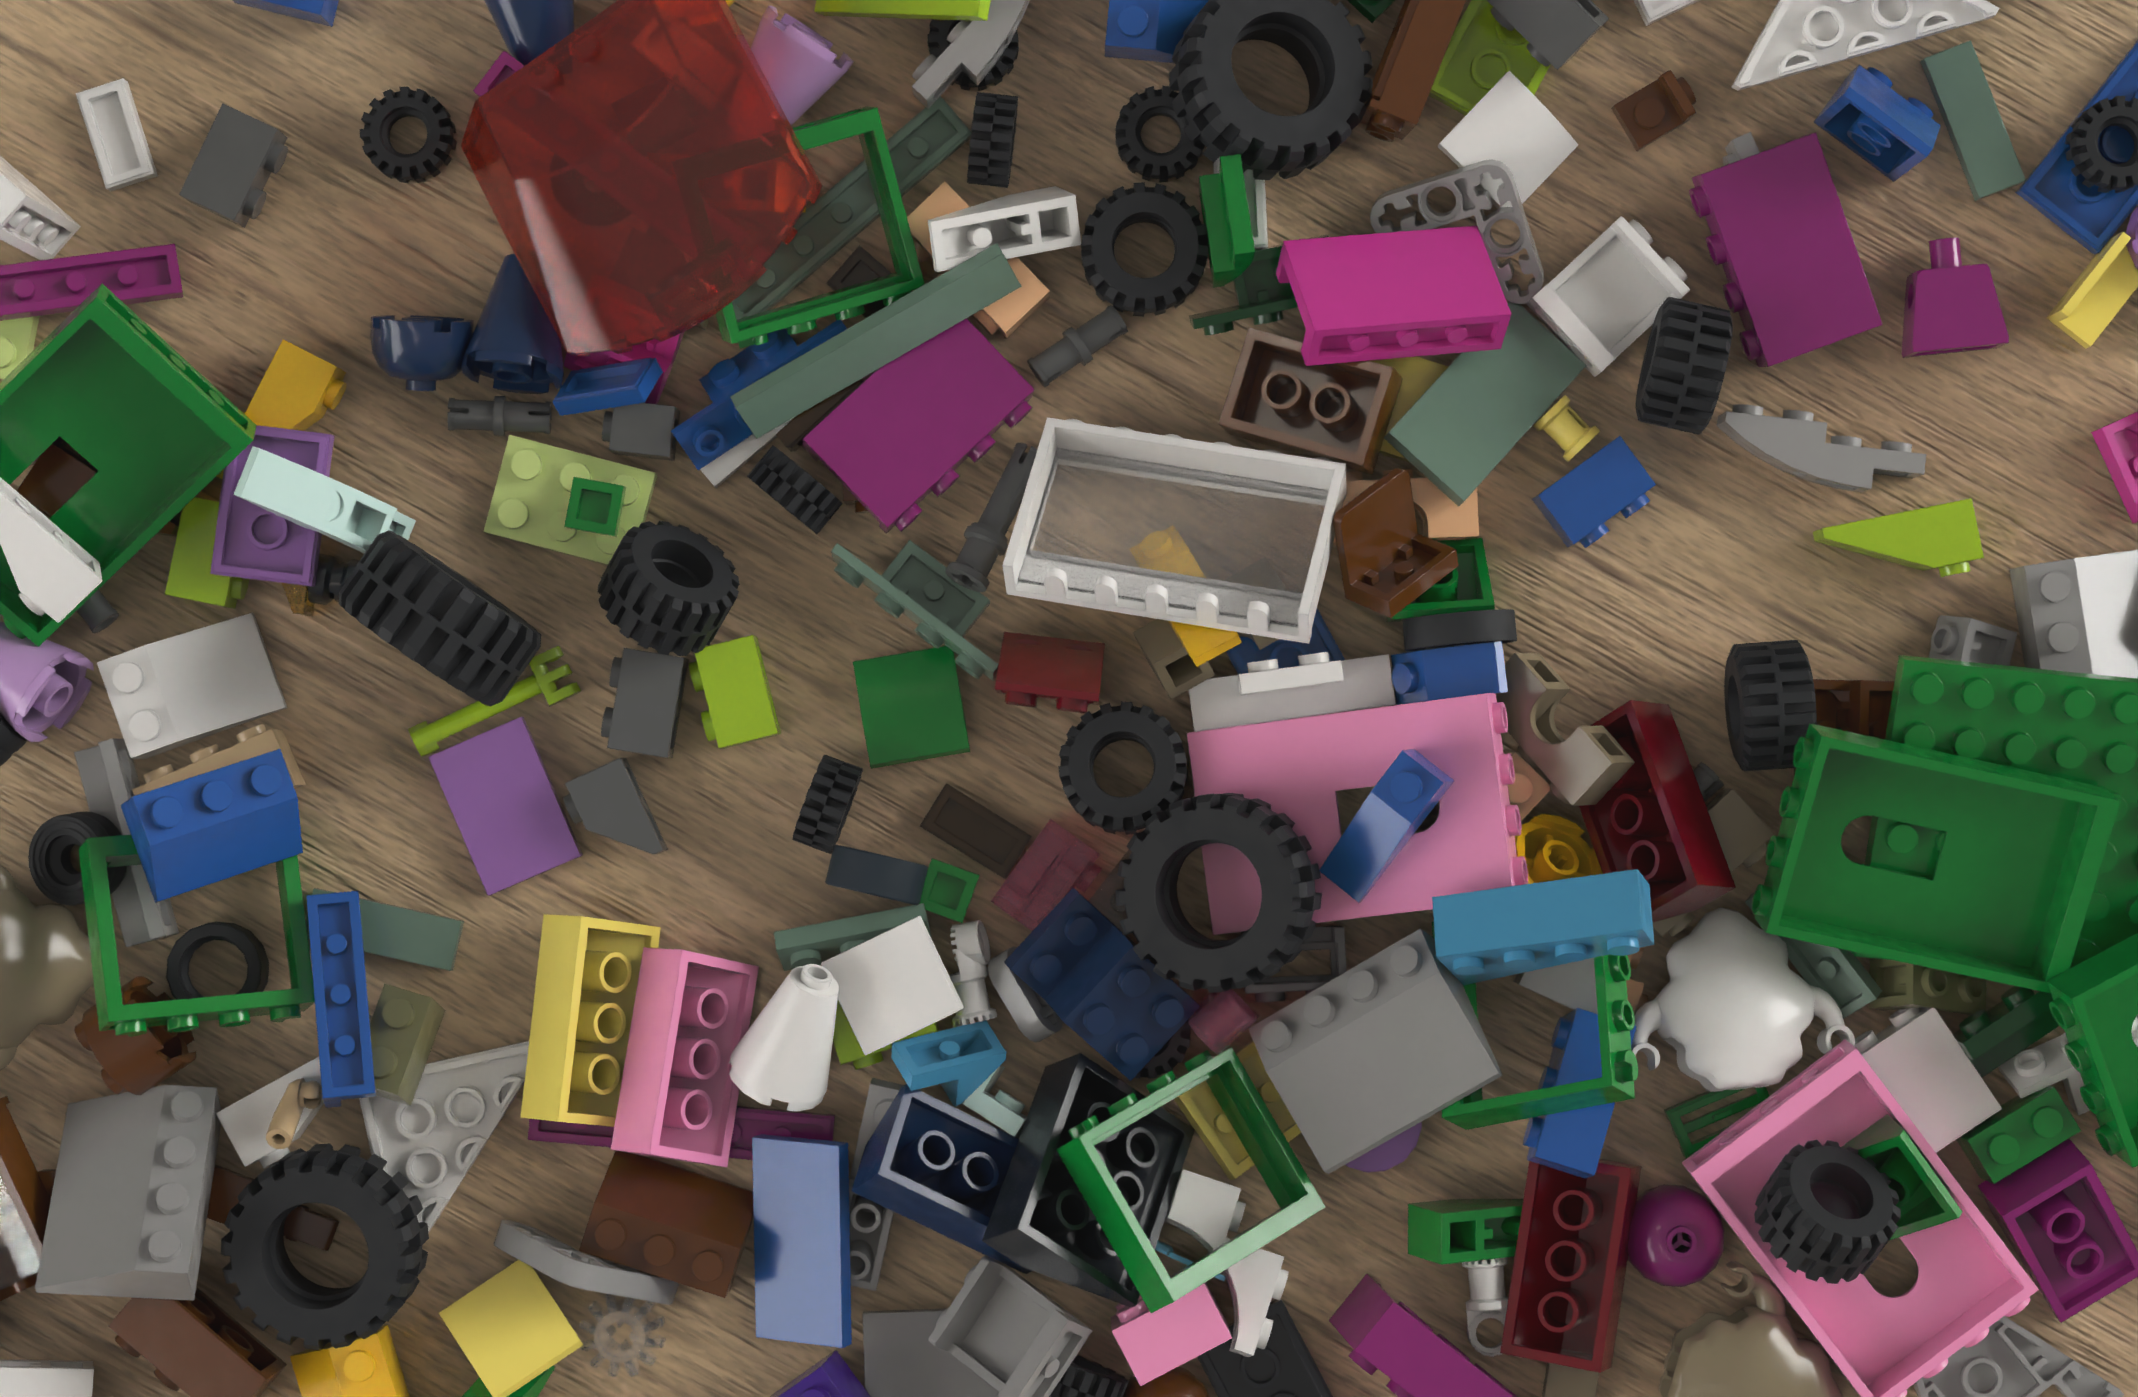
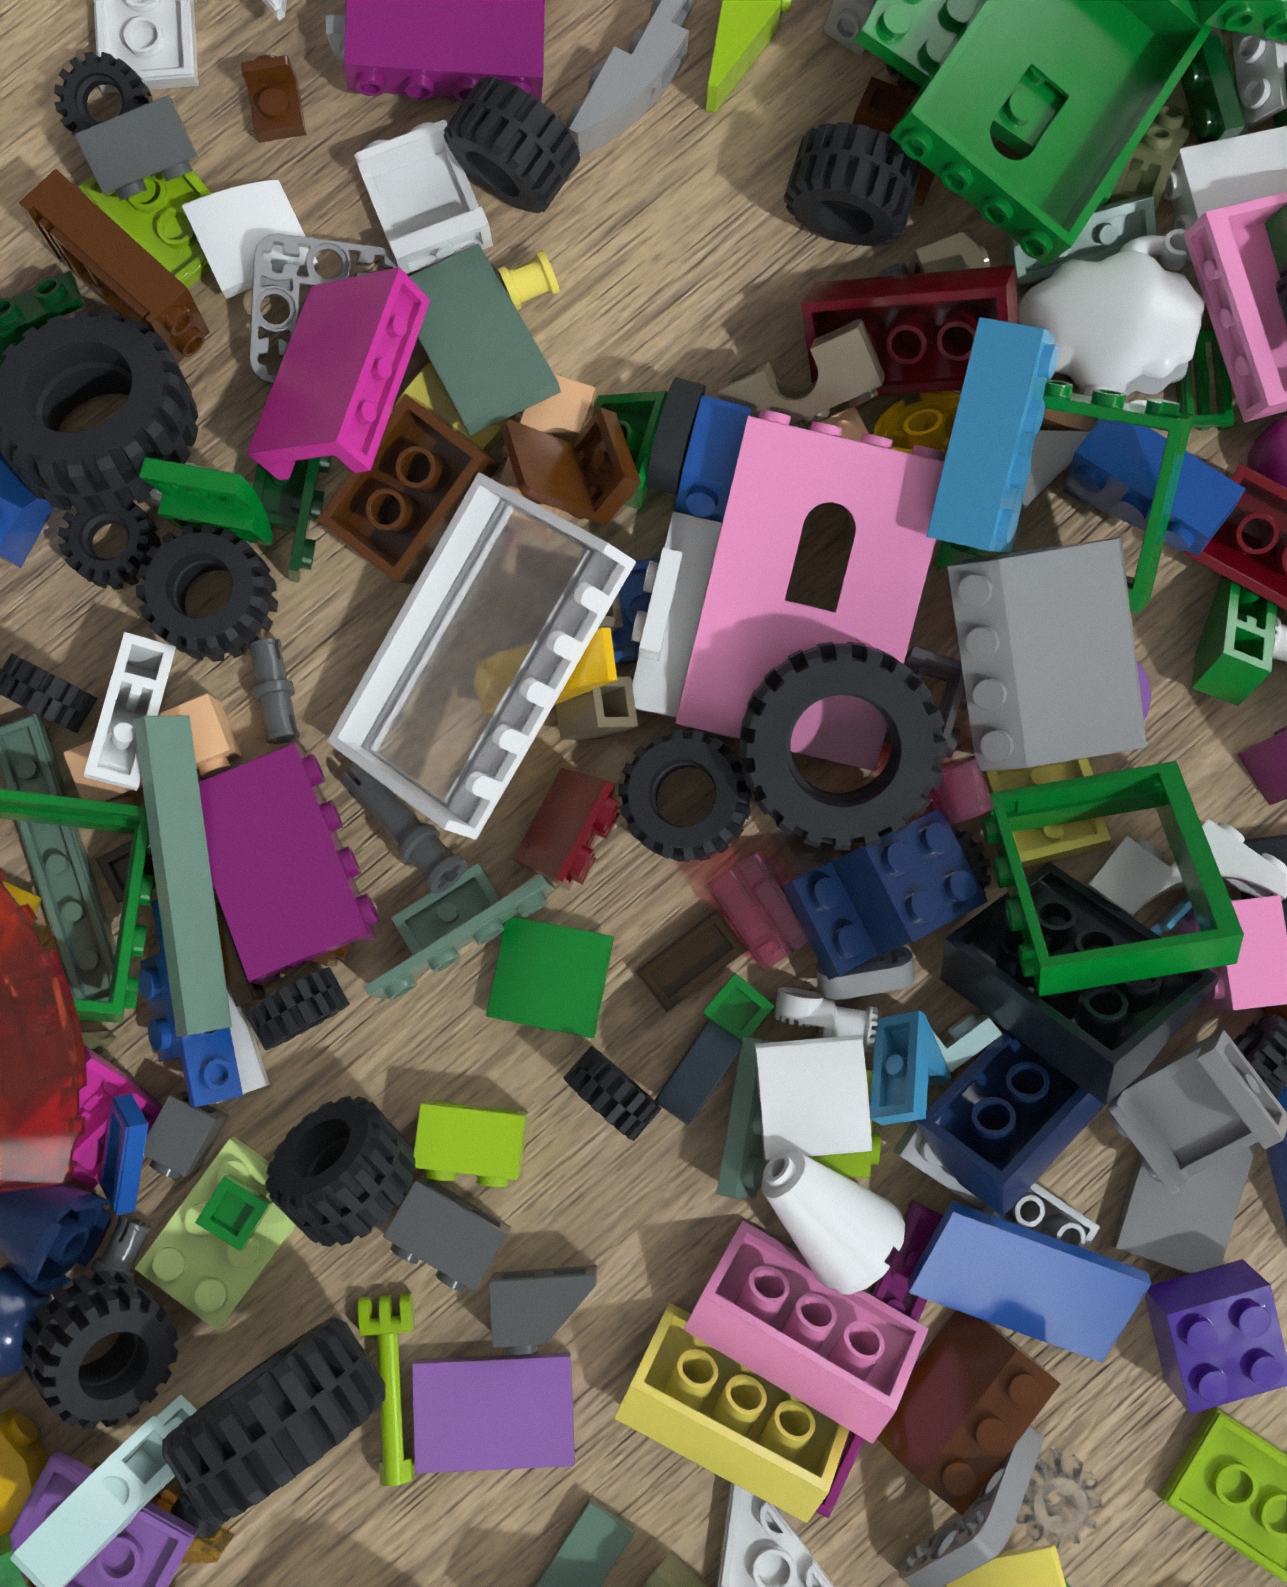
camera: 75 degrees left, 5 degrees down
blue slope [1319,749,1454,903] -> none
blue brick [1532,436,1656,548] -> none
none -> black tyre [21,1270,178,1429]

